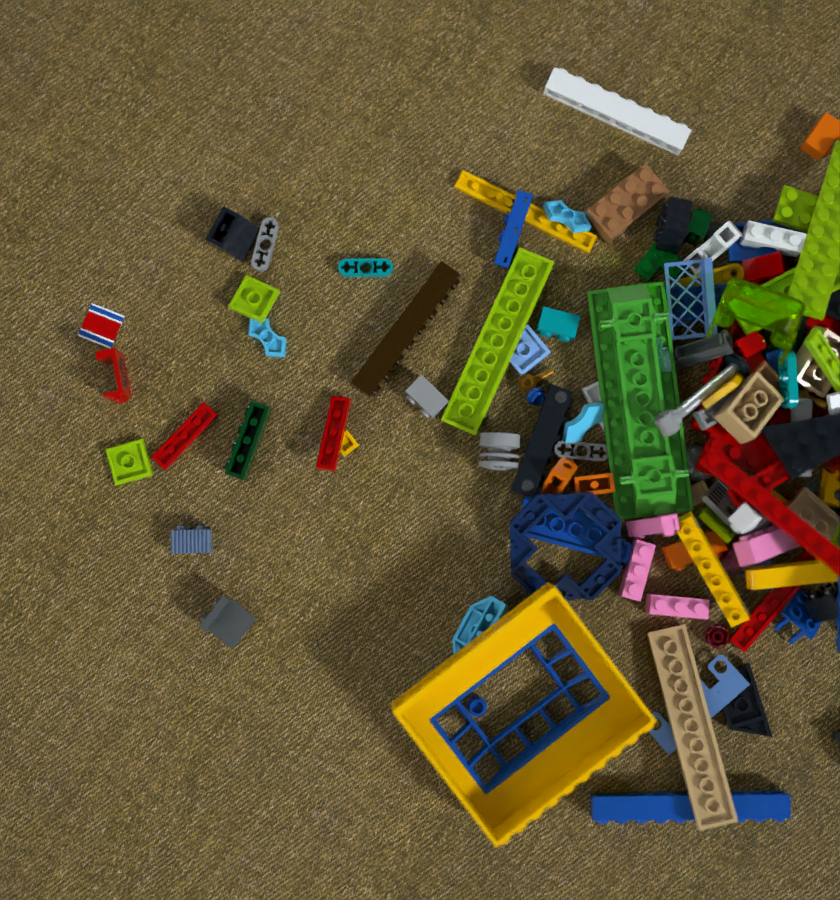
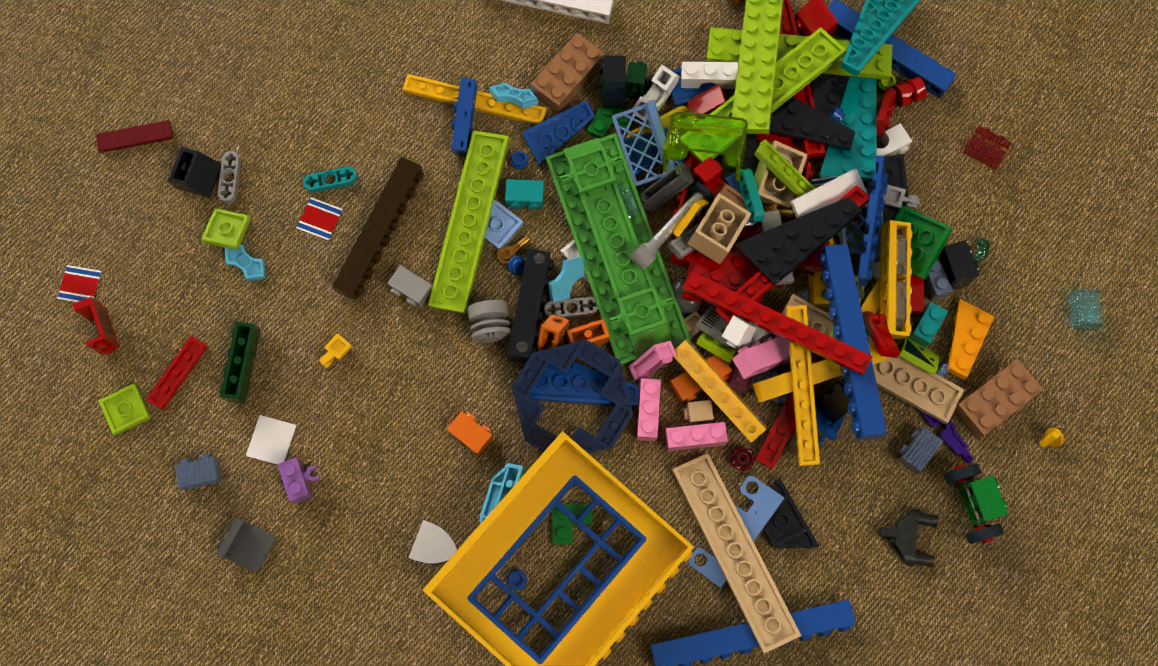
camera: 10 degrees left, 10 degrees down
red tile [316,396,351,472] -> none
none -> dark red tile [96,120,173,153]
none -> white sticker [246,415,296,464]
none -> medium lavender brick [277,457,321,504]
none -> sticker [296,197,343,240]
none -> white sticker [409,520,457,563]
none -> orange brick [447,411,493,457]
none -> blue plate [510,151,529,169]
none -> blue wing [522,100,595,166]
none -> green plate [552,504,592,545]
none -> tan brick [683,400,714,425]
none -> yellow tile [786,305,820,466]

